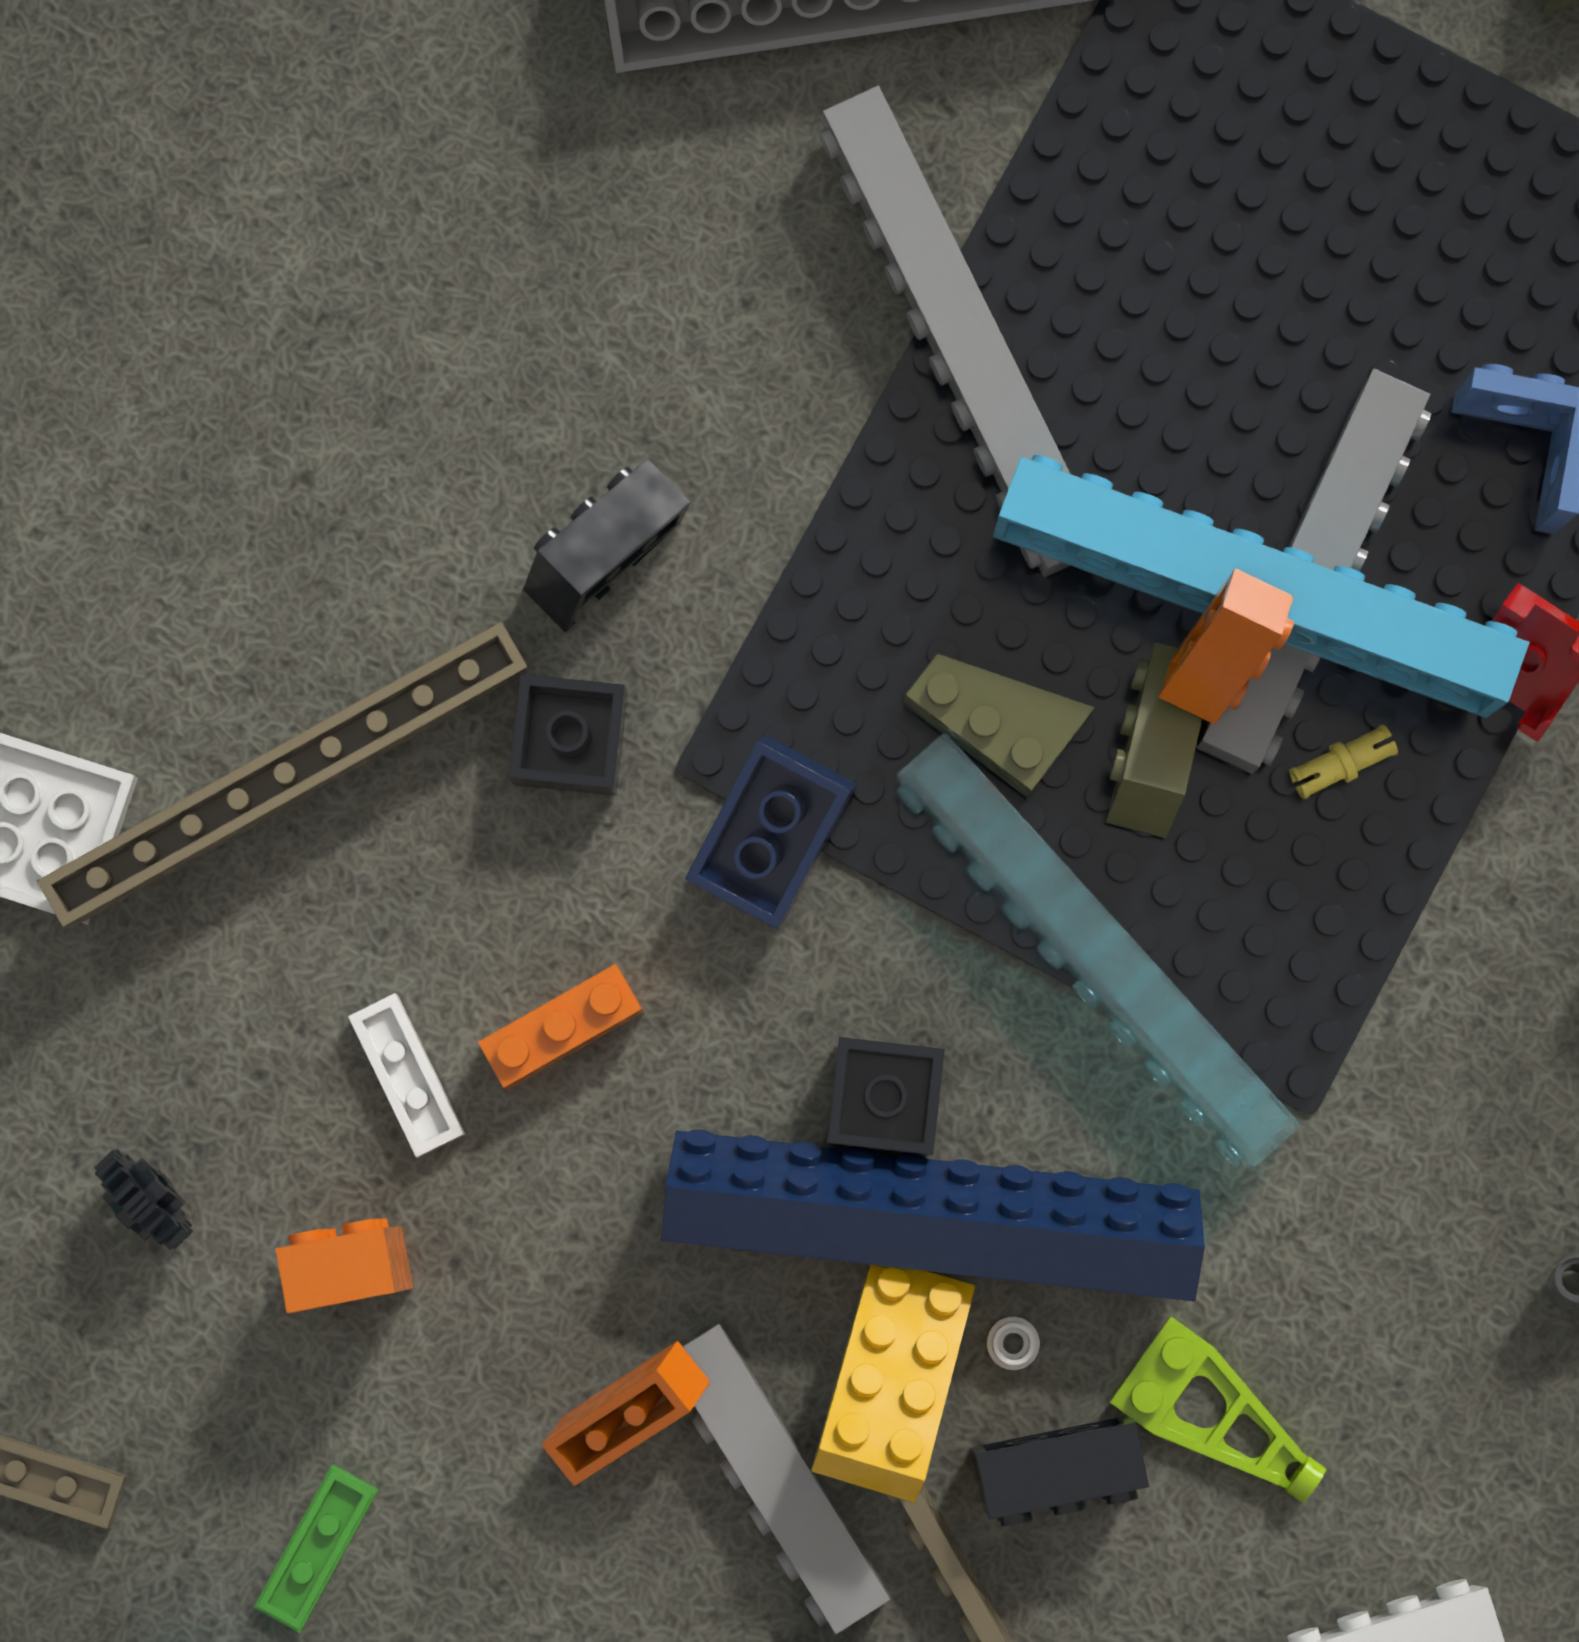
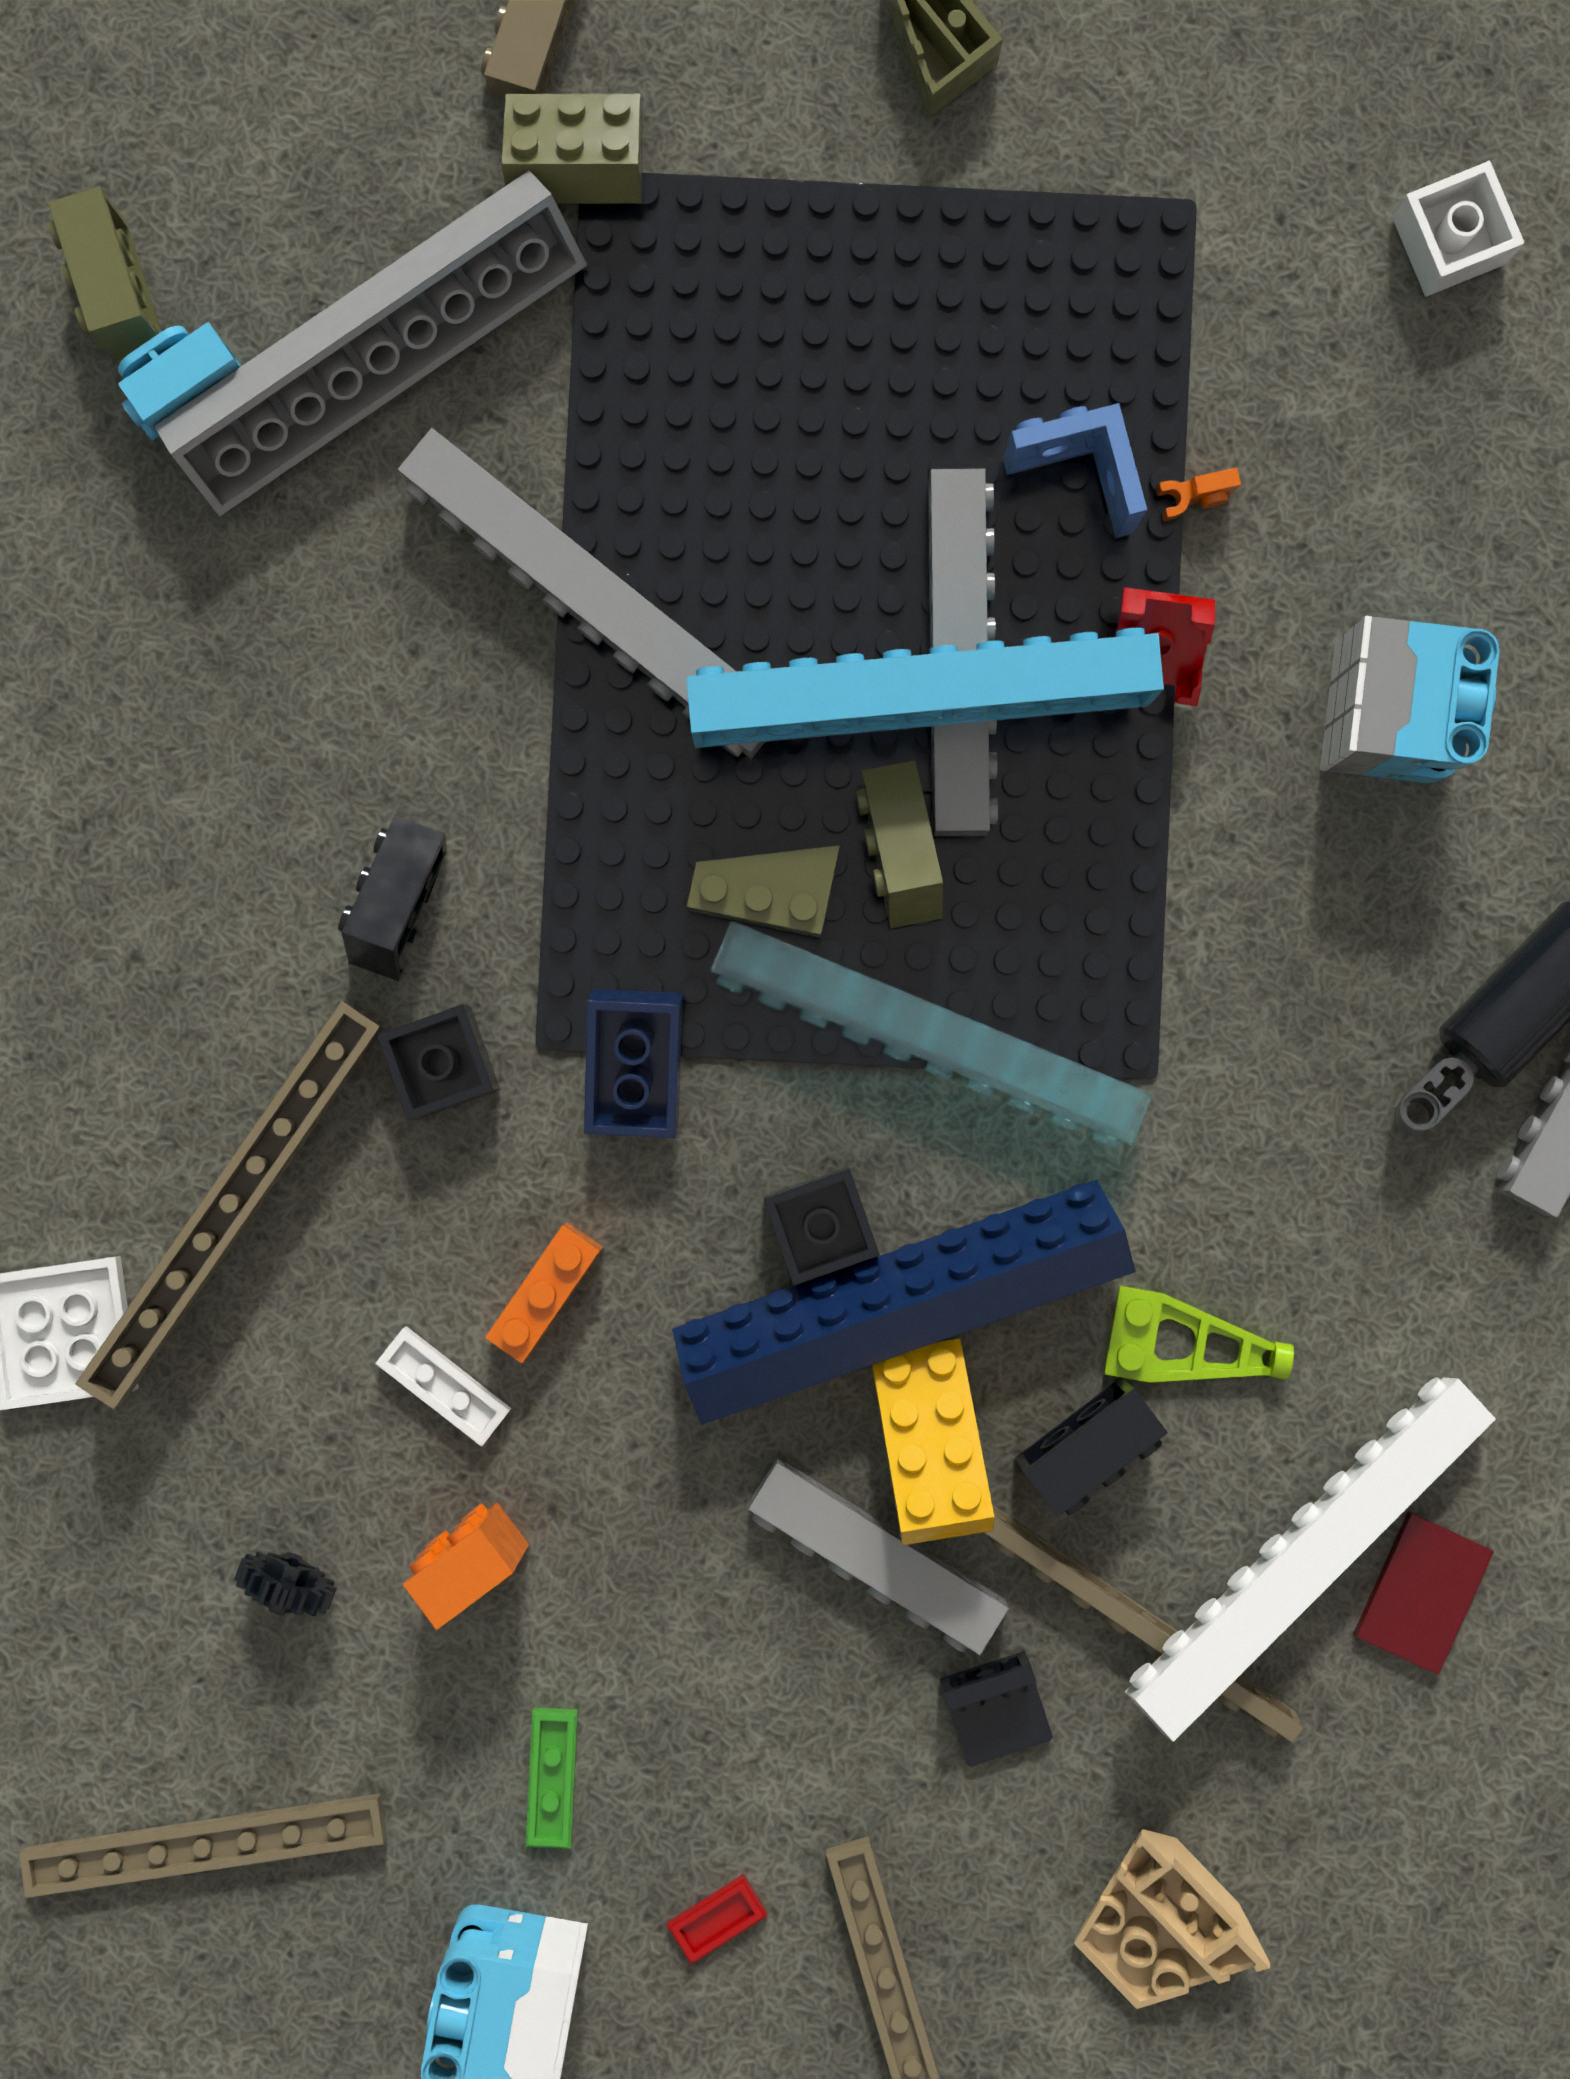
camera: 25 degrees left, 5 degrees up
orange brick [541,1340,710,1486] -> none
white plate [987,1317,1040,1370] -> none
orange brick [1158,568,1294,724] -> none
light yellow pin [1289,724,1398,799] -> none

